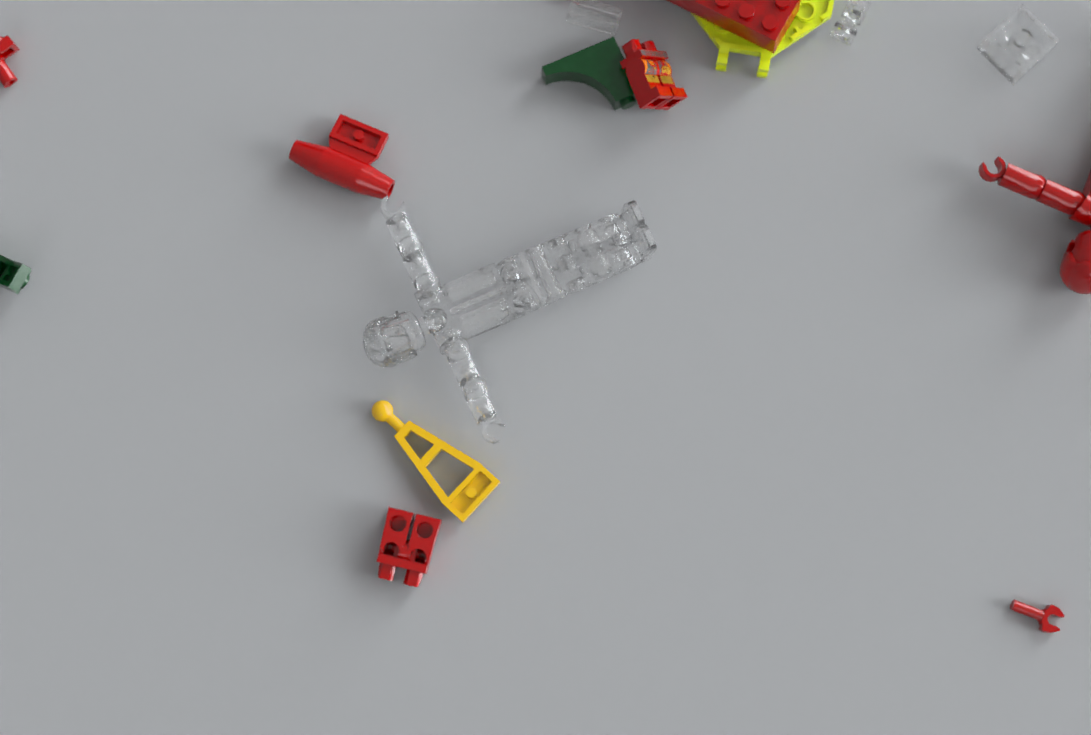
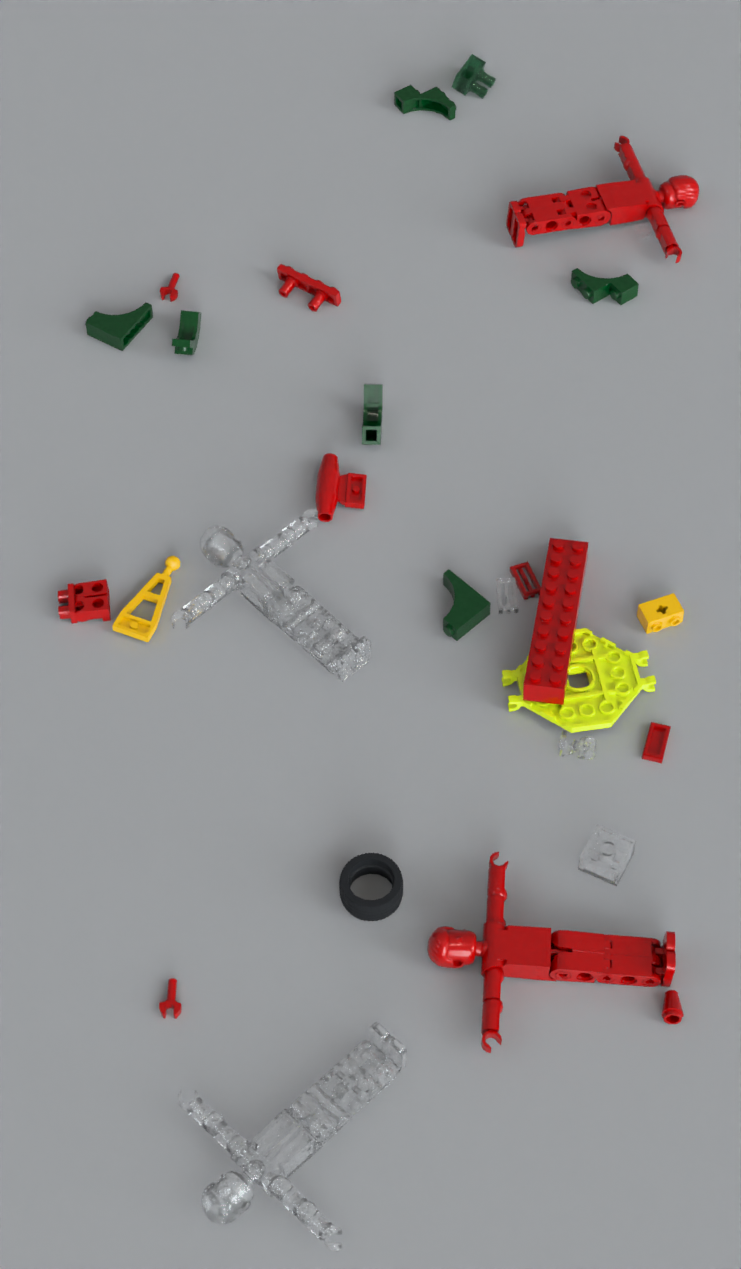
camera: 75 degrees right, 25 degrees down
red hips [620,39,687,110] -> none
none -> black tyre [339,853,403,921]
none -> dark green arch [362,384,383,445]

